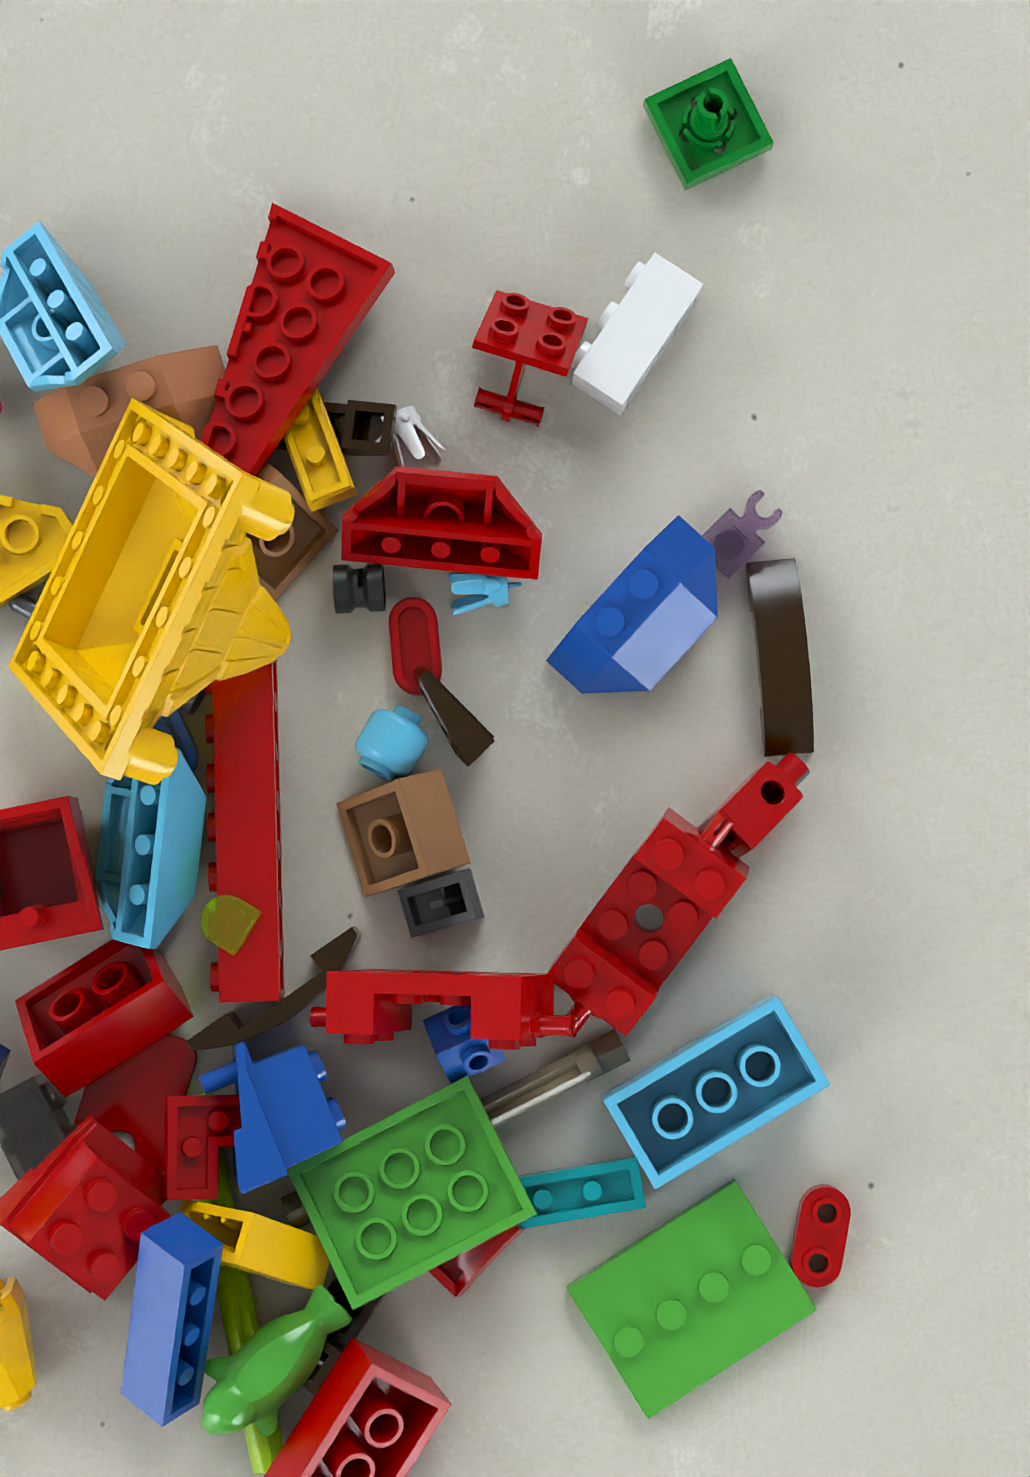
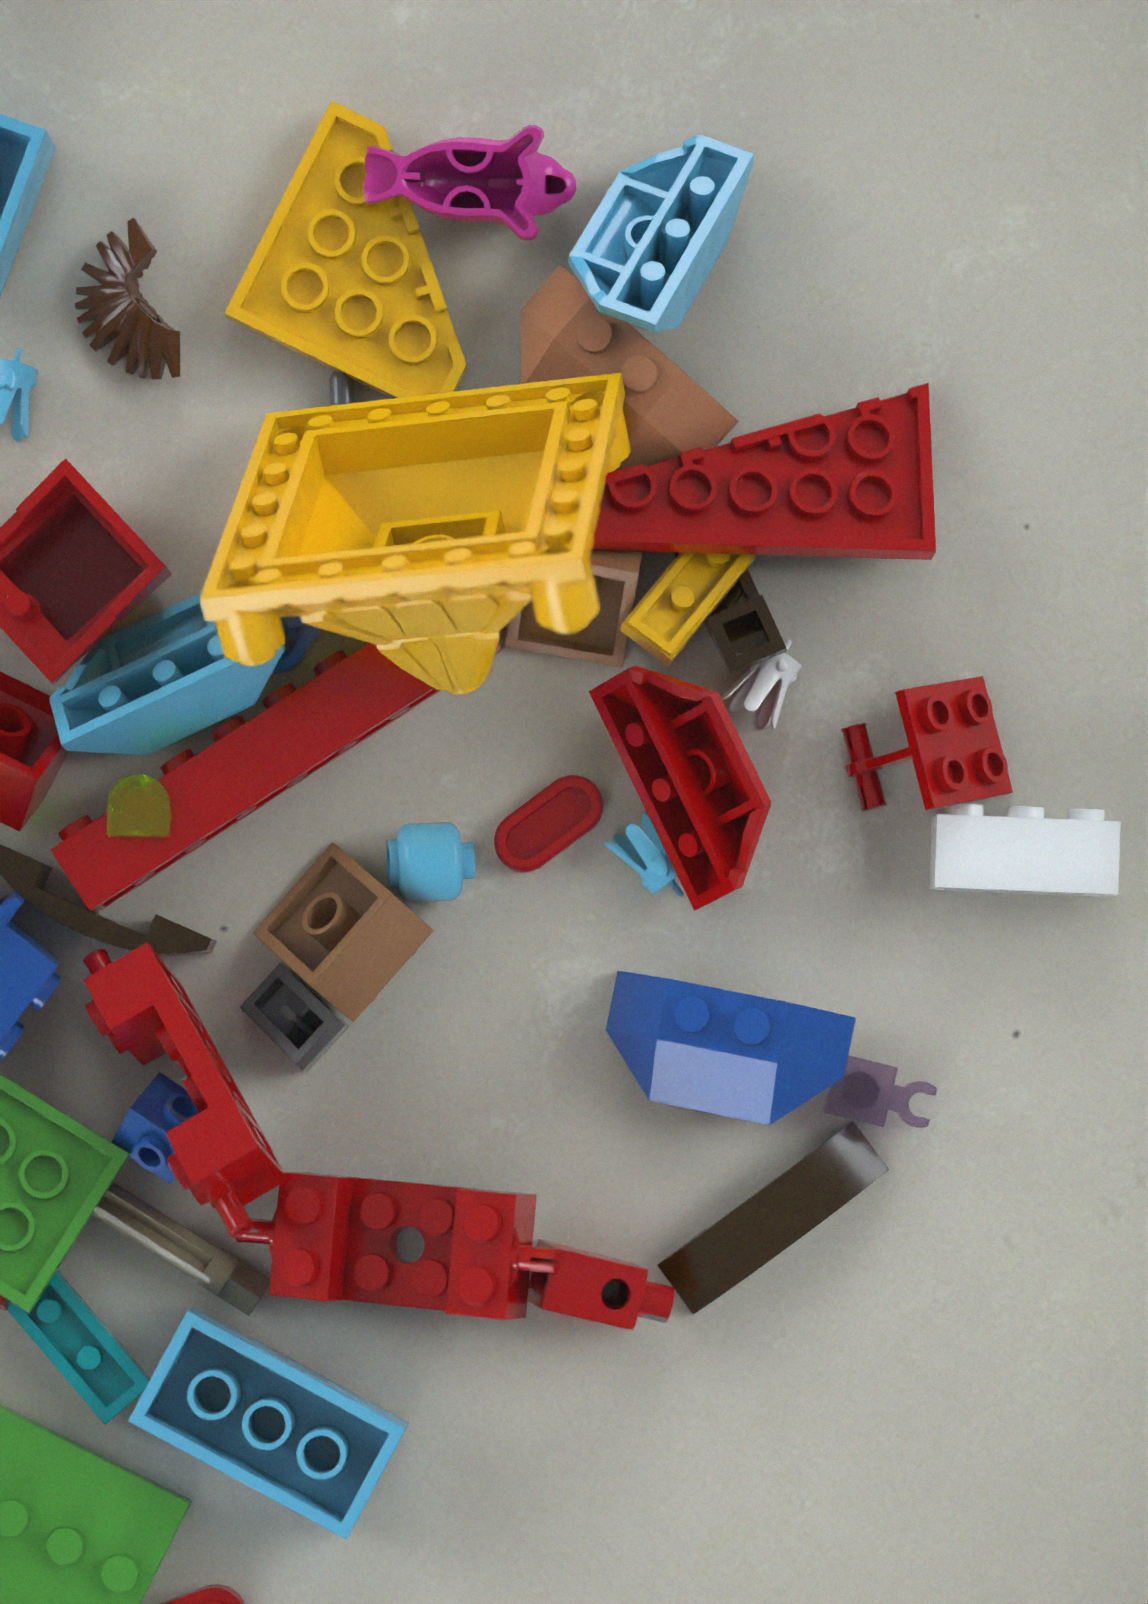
camera: 60 degrees right, 0 degrees up
pearl dark grey wheel [332,563,386,614] -> none
dark brown slope [412,666,495,767] -> none

